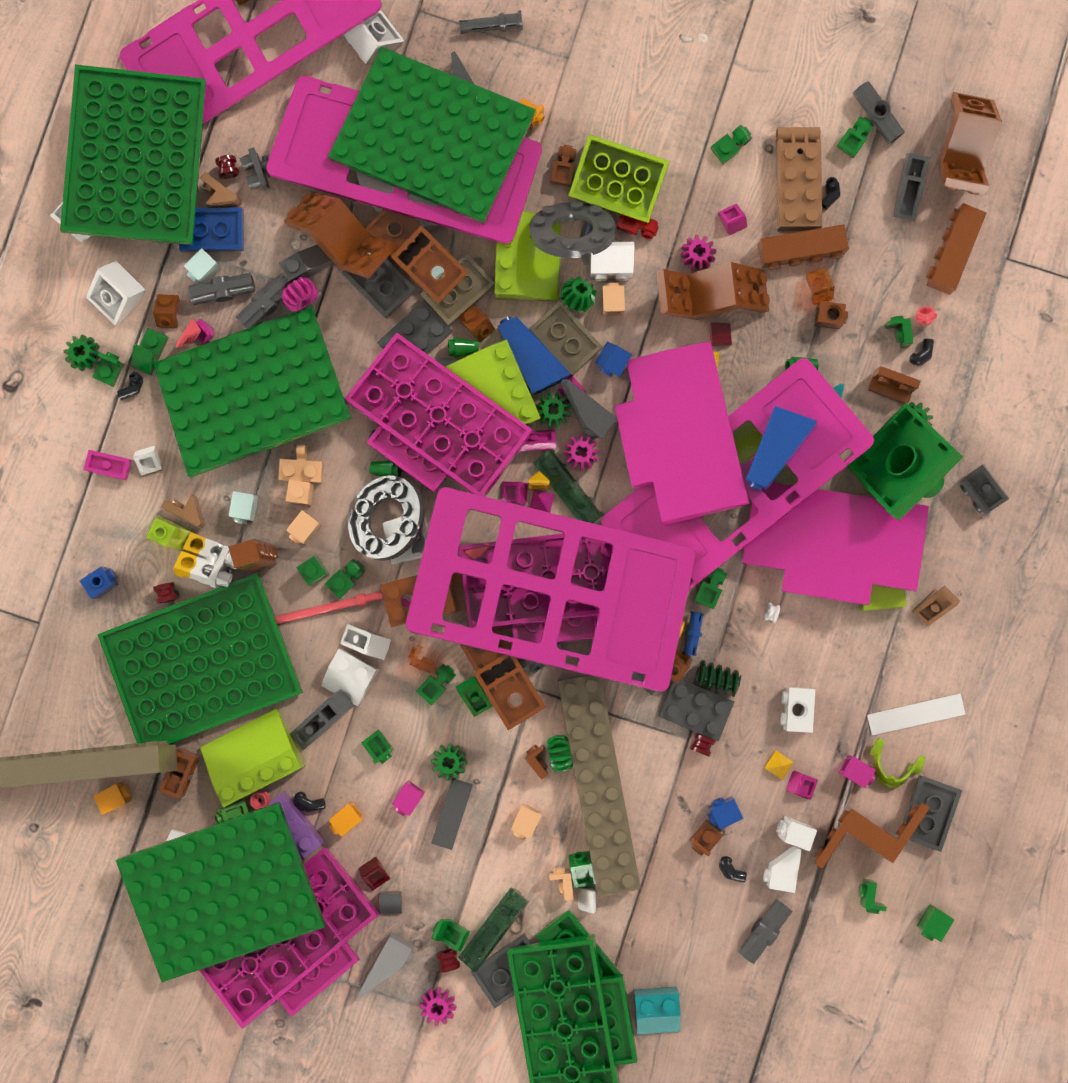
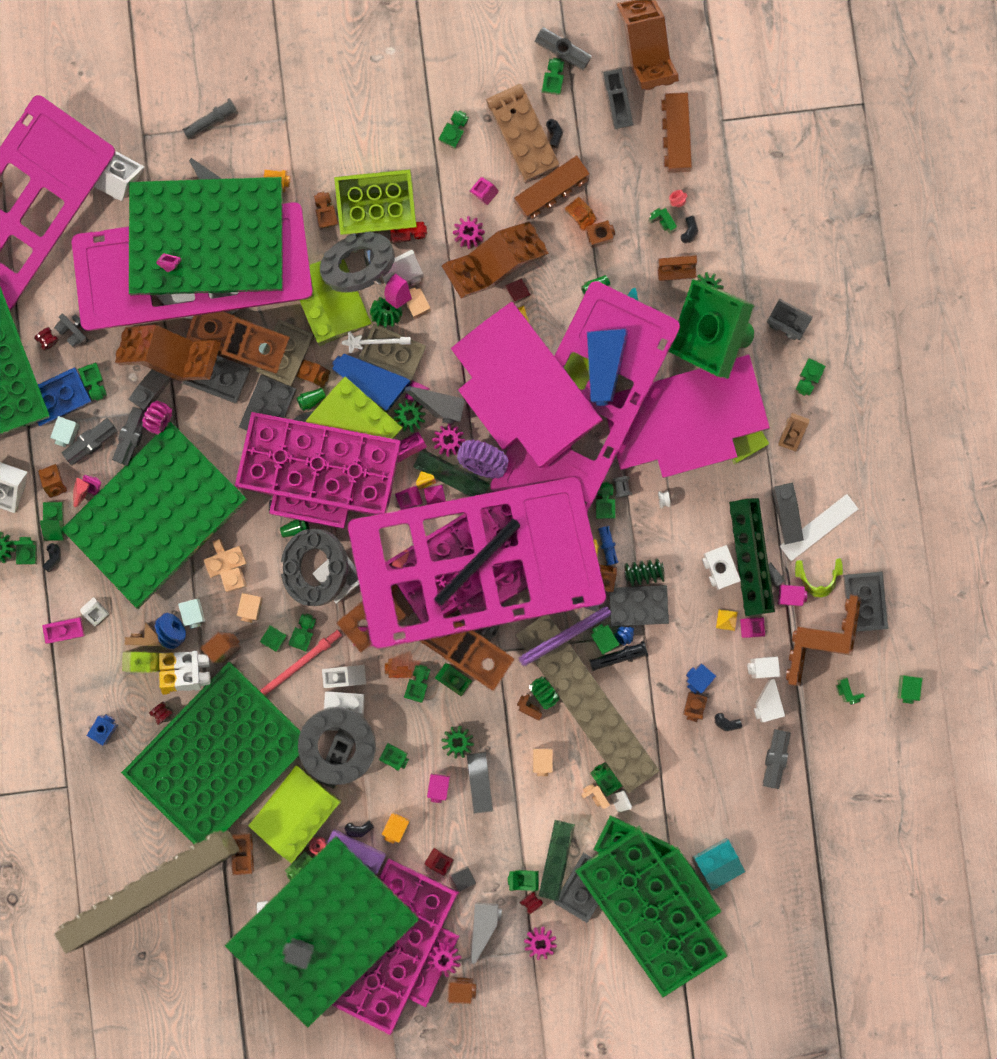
camera: 30 degrees left, 0 degrees up
light orange brick [93,782,132,815] -> none
medium nougat slope [200,172,242,208] -> none
blue brick [595,341,632,377] -> none
dark red wheel [689,733,716,757] -> none
none -> green plate [78,362,107,401]
none -> blue piece [155,613,186,649]
none -> dark pink slope [156,253,181,272]
none -> dark grey brick [282,938,314,969]
none -> dark grey plate [298,707,376,785]
none -> white piece [342,331,411,353]
none -> dark pink brick [384,274,412,309]
none -> dark pink gear [428,943,462,977]
none -> black axle [434,519,520,606]
none -> dark orange brick [448,977,477,1004]
none -> medium lavender gear [457,440,509,479]
none -> medium lavender axle [519,606,611,666]
none -> black pin [589,641,649,671]
none -> green brick [591,624,619,655]
none -> dark grey bush [612,476,633,498]
none -> blue plate [615,626,634,646]
none -> dark green brick [729,498,775,616]
none -> dark grey pin [769,562,785,587]
none -> dark grey slope [771,482,804,545]
none -> green plate [795,358,826,396]

